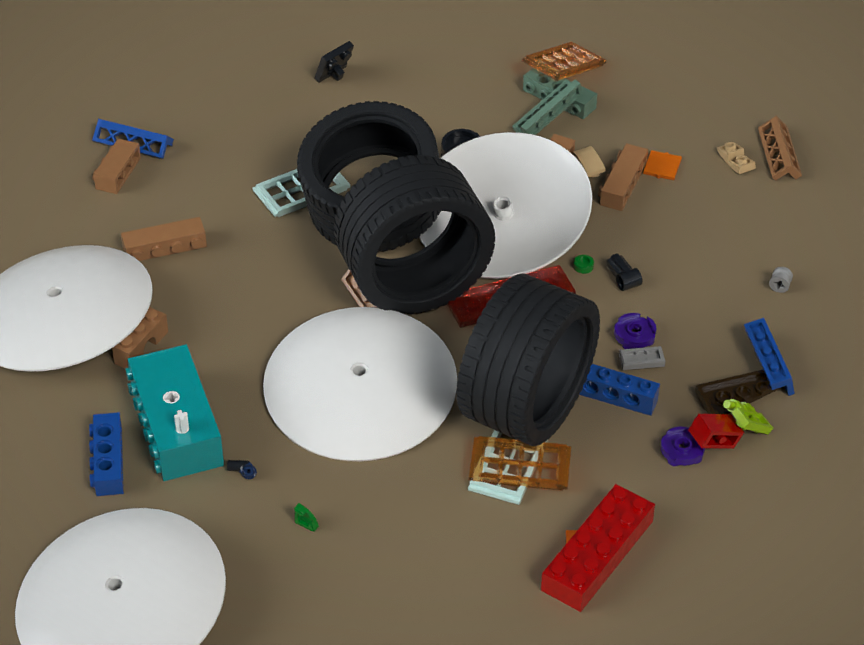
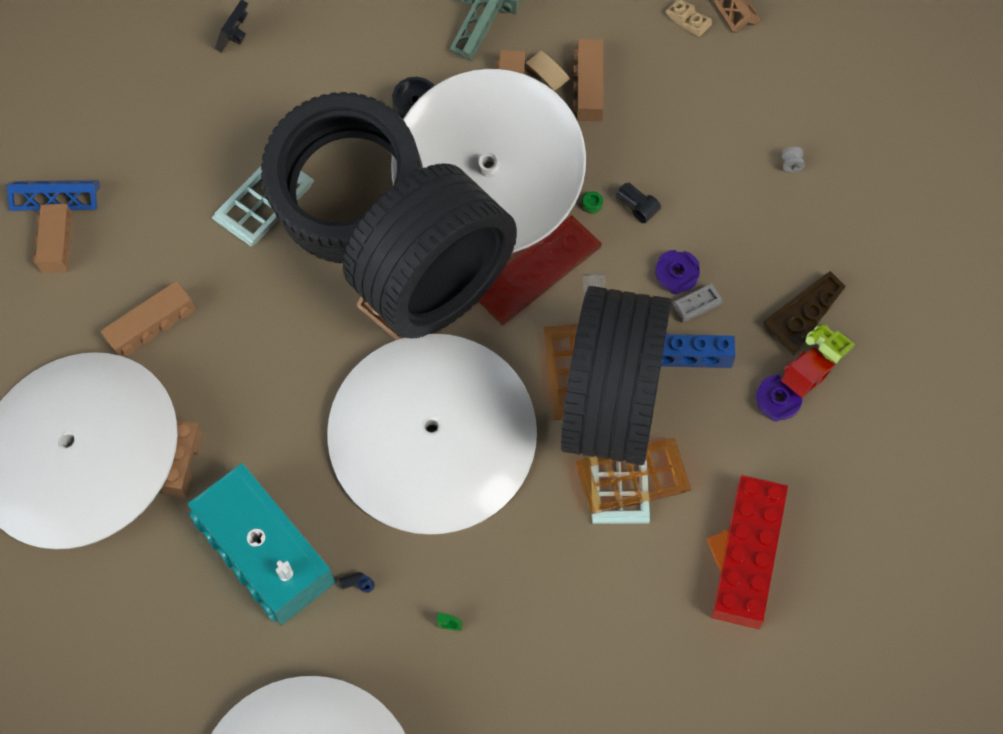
camera: 20 degrees left, 20 degrees up
blue brick [89,412,124,496] -> none
orange piece [643,150,682,180] -> none
blue fence [744,318,795,396] -> none

